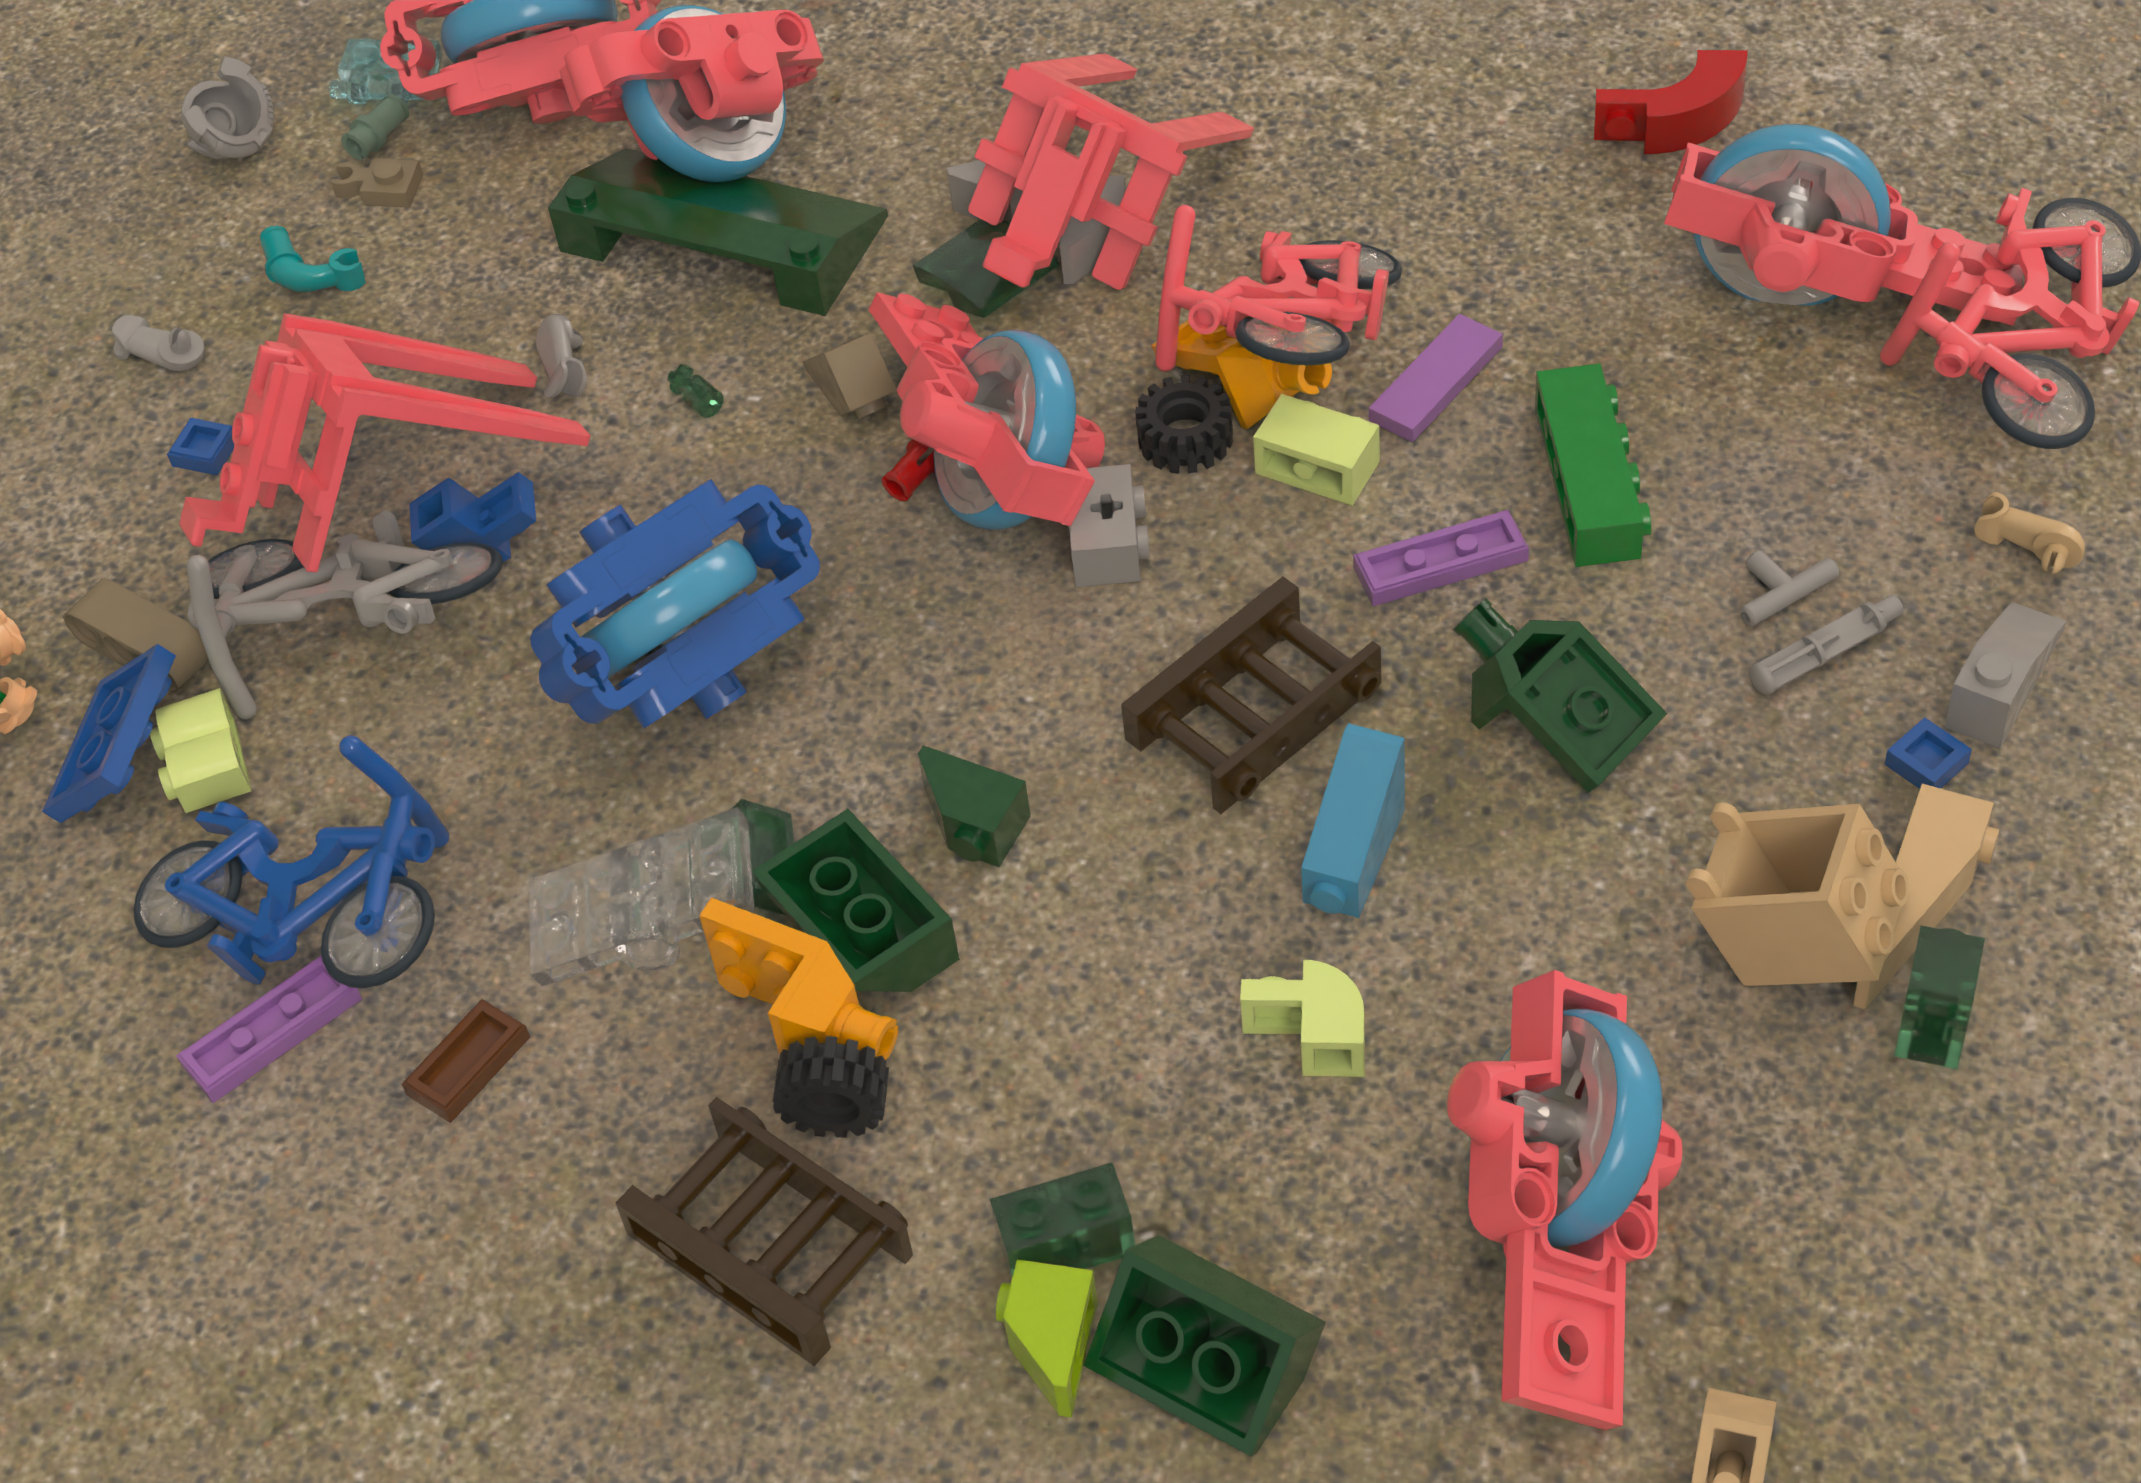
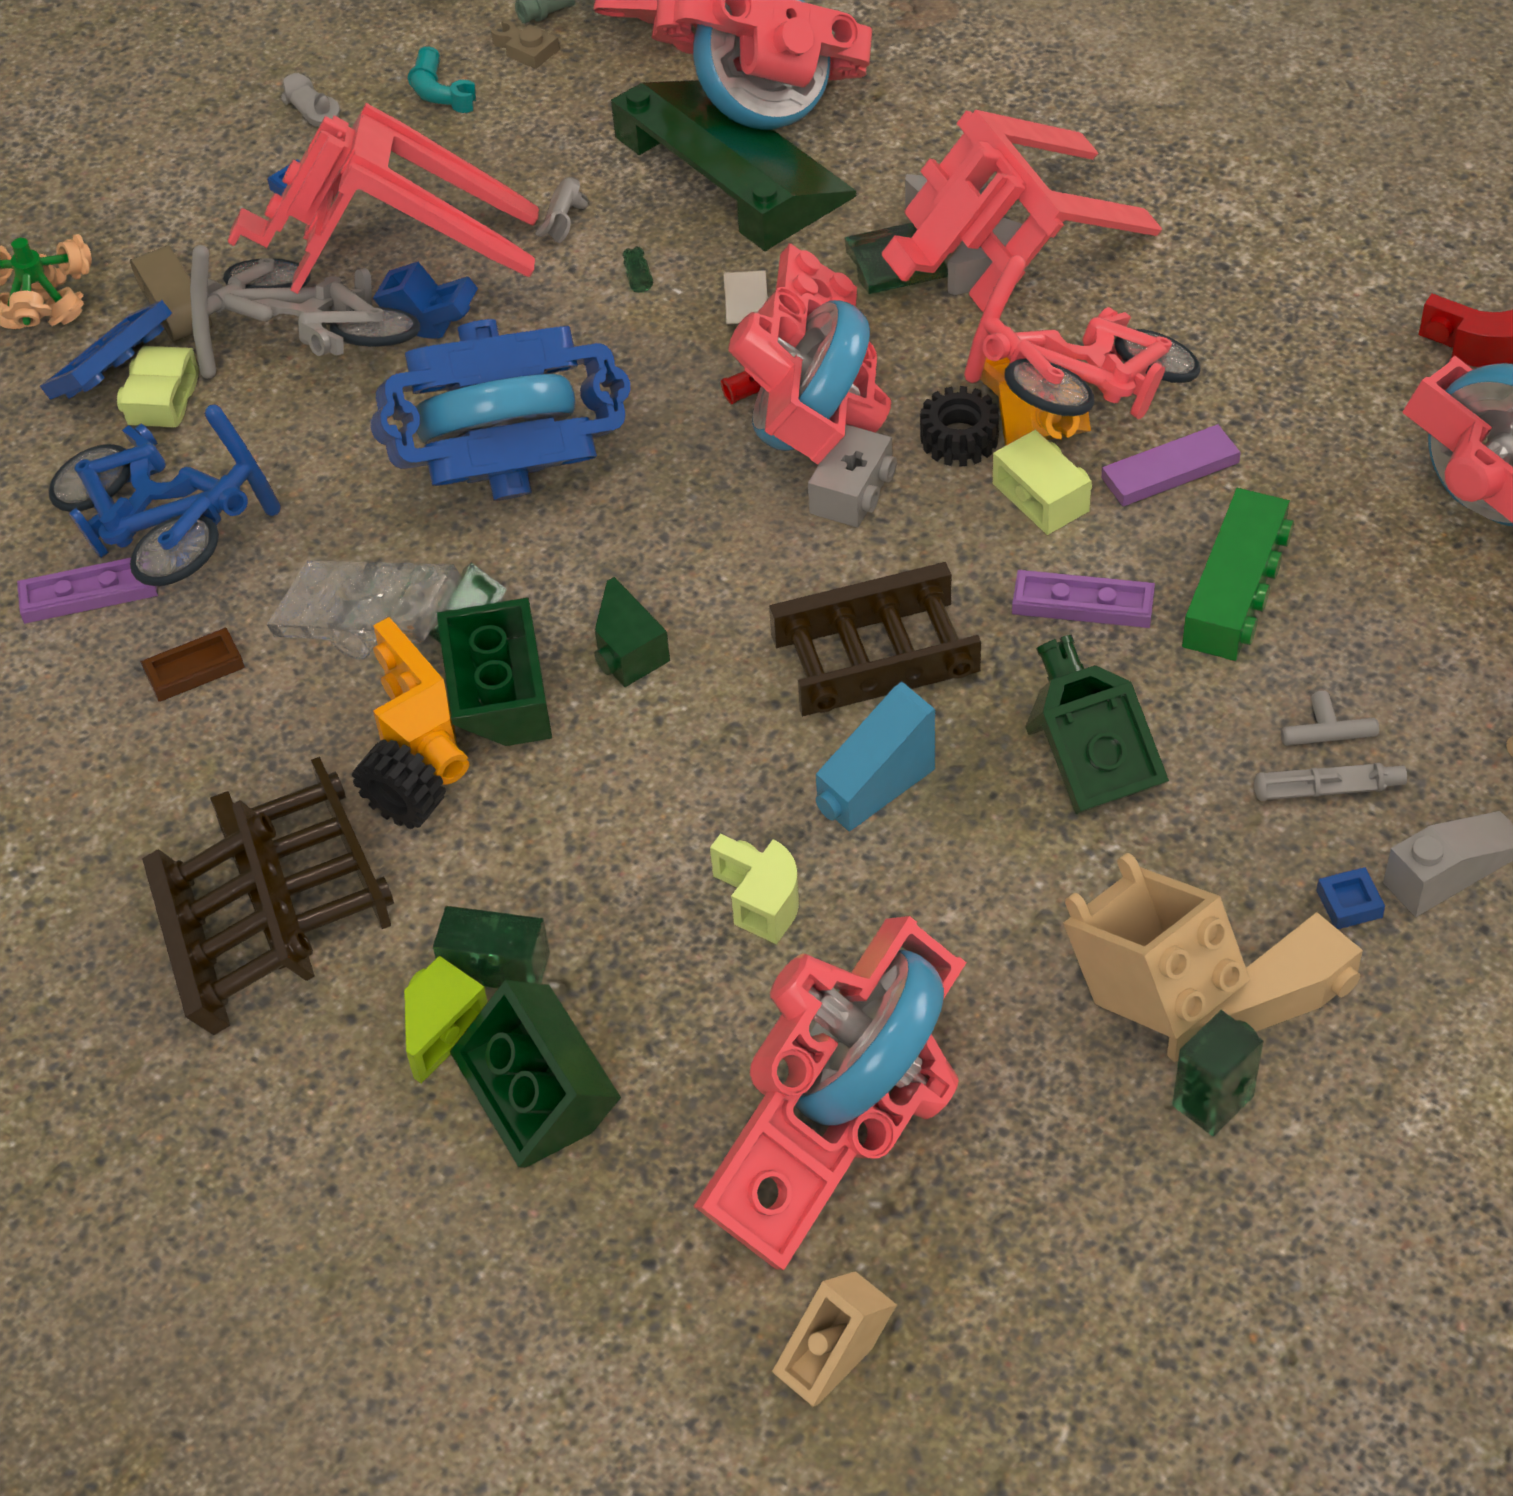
camera: 25 degrees right, 0 degrees up
none -> dark brown fence [142,800,315,1035]

